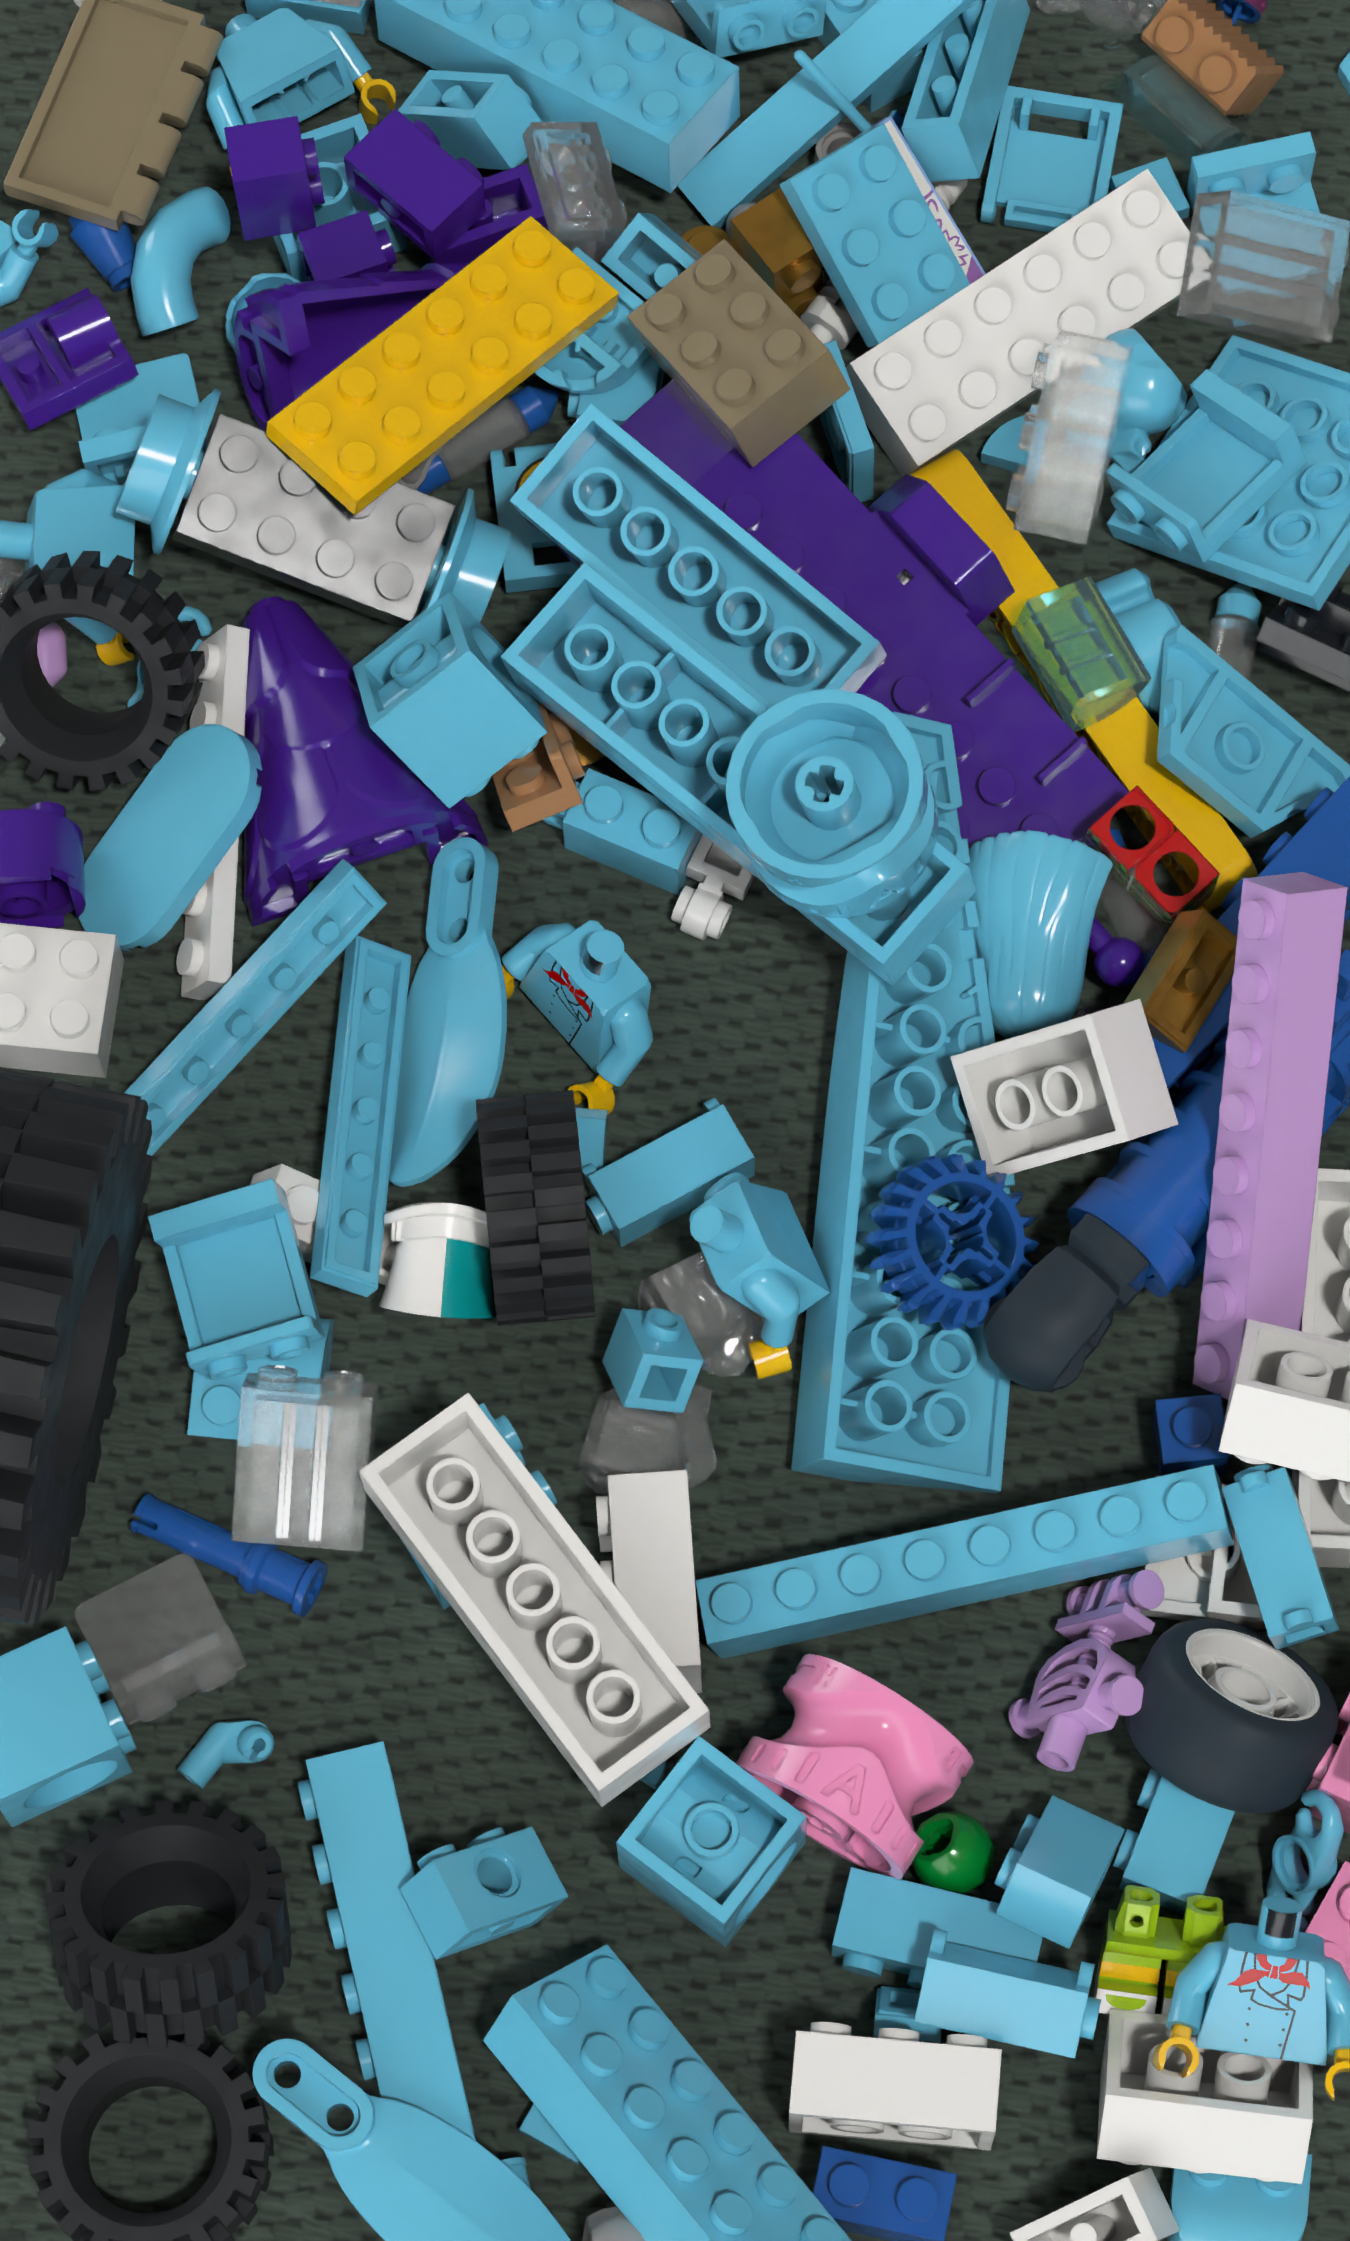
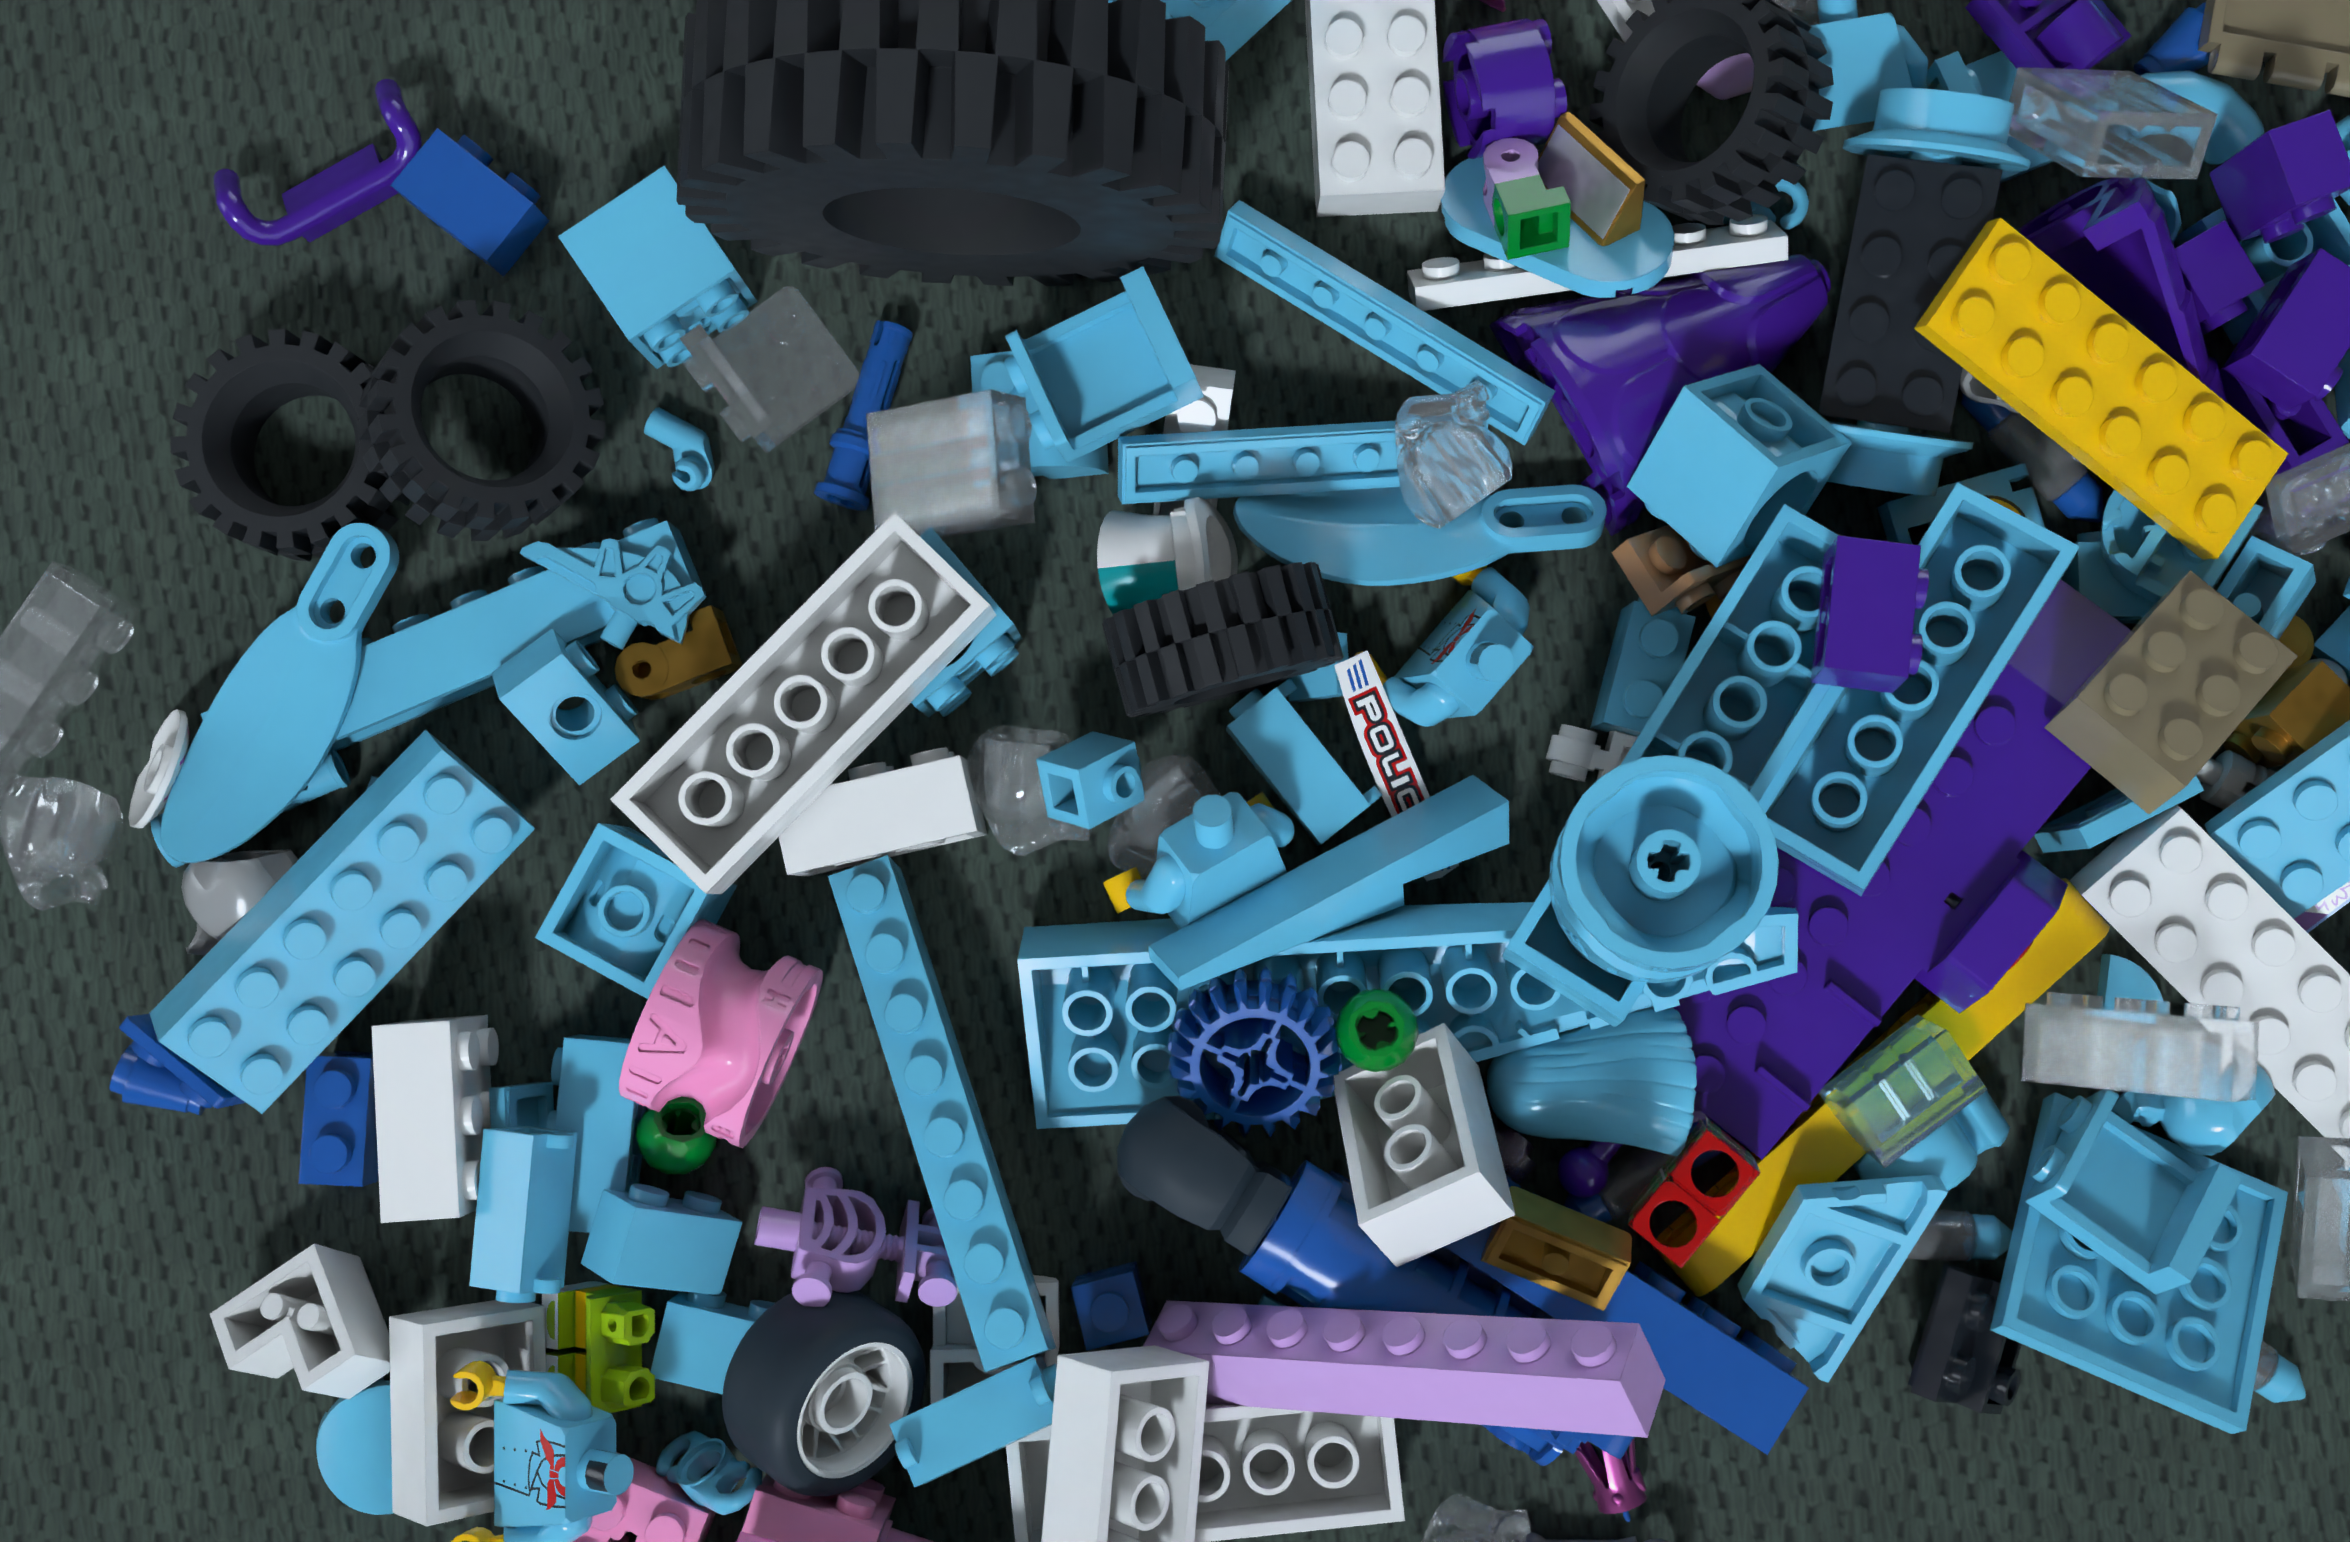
camera: 80 degrees right, 15 degrees up
none -> medium azure piece [520,538,706,650]
none -> pearl gold leg [615,605,743,700]
none -> medium azure slope [1148,775,1510,991]
none -> sticker [1334,651,1459,881]
none -> green piece [1335,989,1419,1072]
none -> clear piece [1395,380,1513,529]
none -> green leg [1483,138,1571,260]
none -> slope [1538,111,1645,246]
none -> dark purple brick [1811,535,1929,693]
none -> clear brick [2009,67,2218,179]

